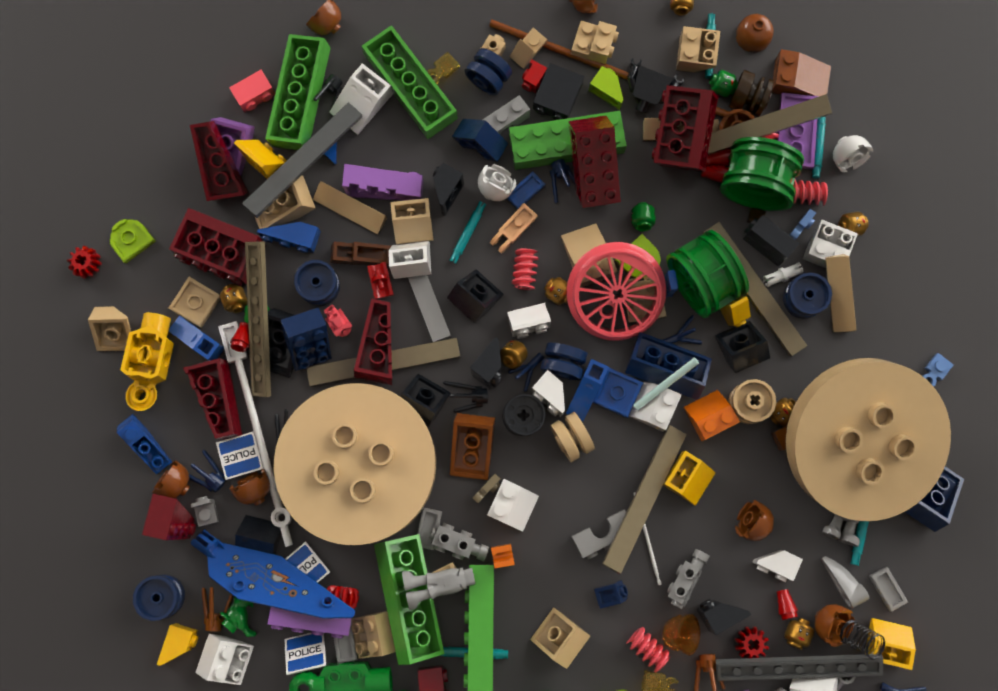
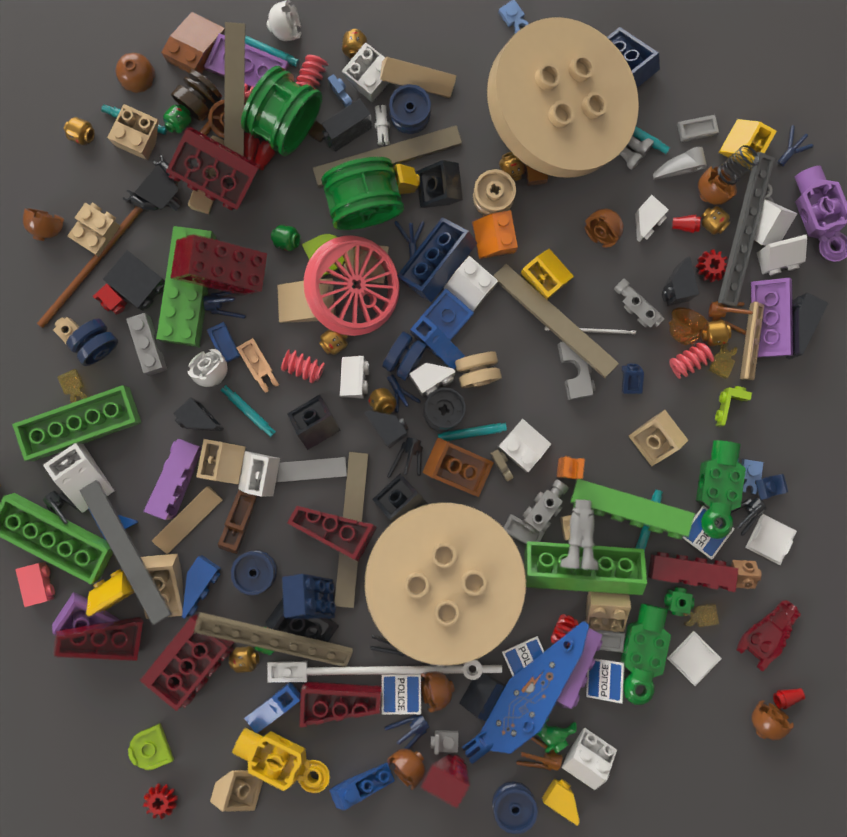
camera: 75 degrees left, 5 degrees up
tan tile [169,277,220,328] -> none
red cone [230,322,249,352] -> none
coral hips [324,304,352,337] -> none
red hips [367,262,394,299] -> none
dark blue panel [452,119,508,162] -> none
tan slope [510,28,547,69] -> none
lime slope [589,66,623,110] -> none
light aqua bar [633,357,699,410] -> none
blue tile [664,270,679,297] -> none
none -> teal piece [438,423,507,441]
none -> pearl gold head [701,320,731,346]

